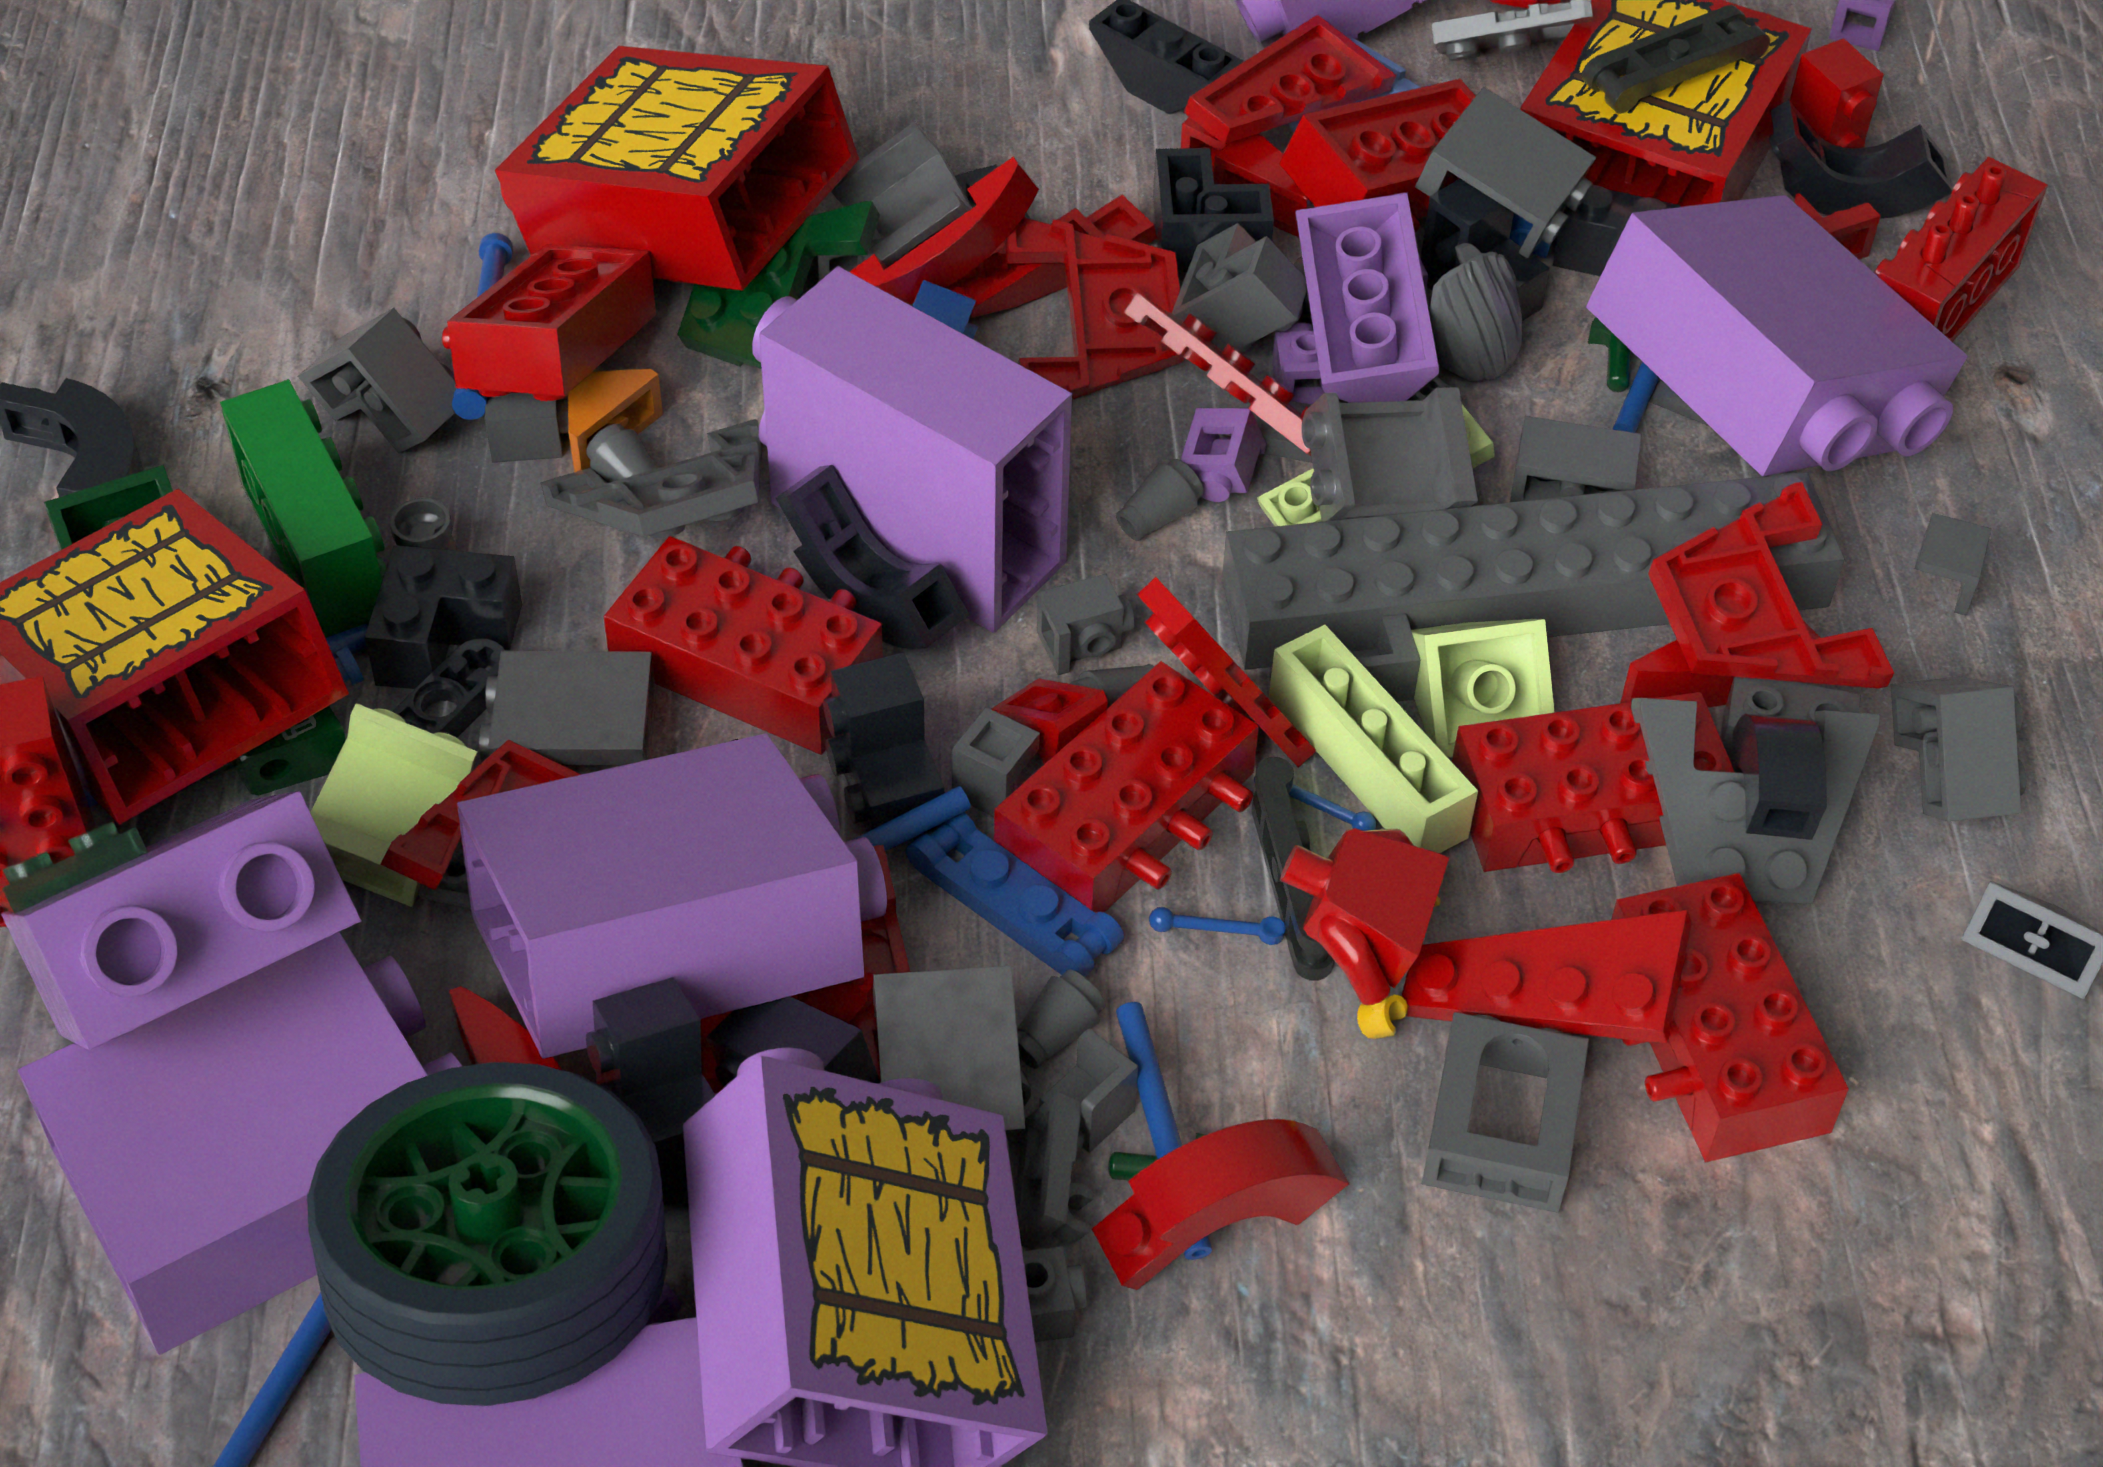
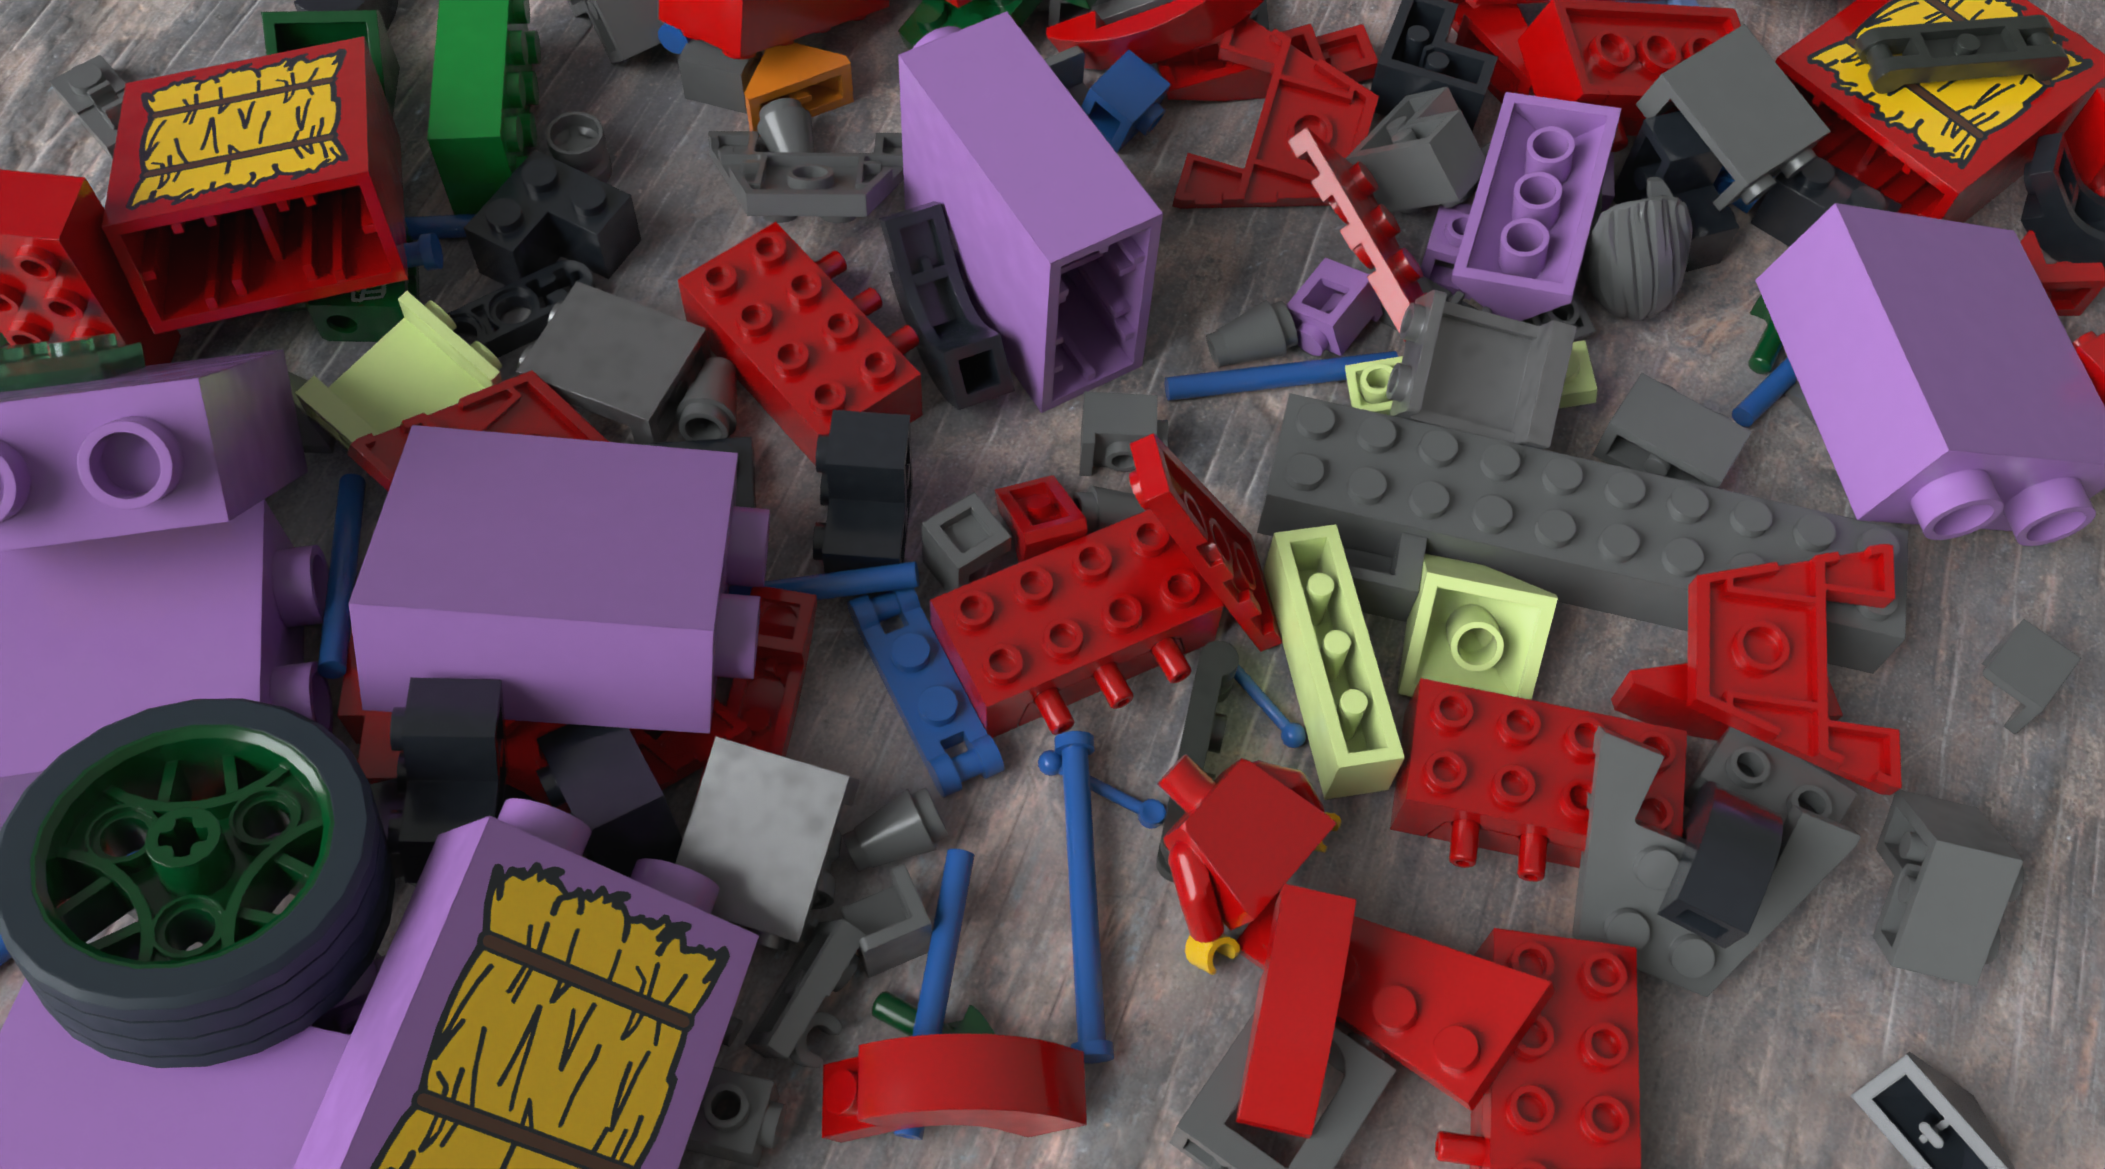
camera: 20 degrees right, 10 degrees up
none -> blue bar [317,474,366,679]
none -> dark grey cone [676,357,738,441]
none -> blue bar [1054,731,1114,1064]
none -> blue bar [1164,351,1398,401]
none -> red slope [1236,883,1356,1139]

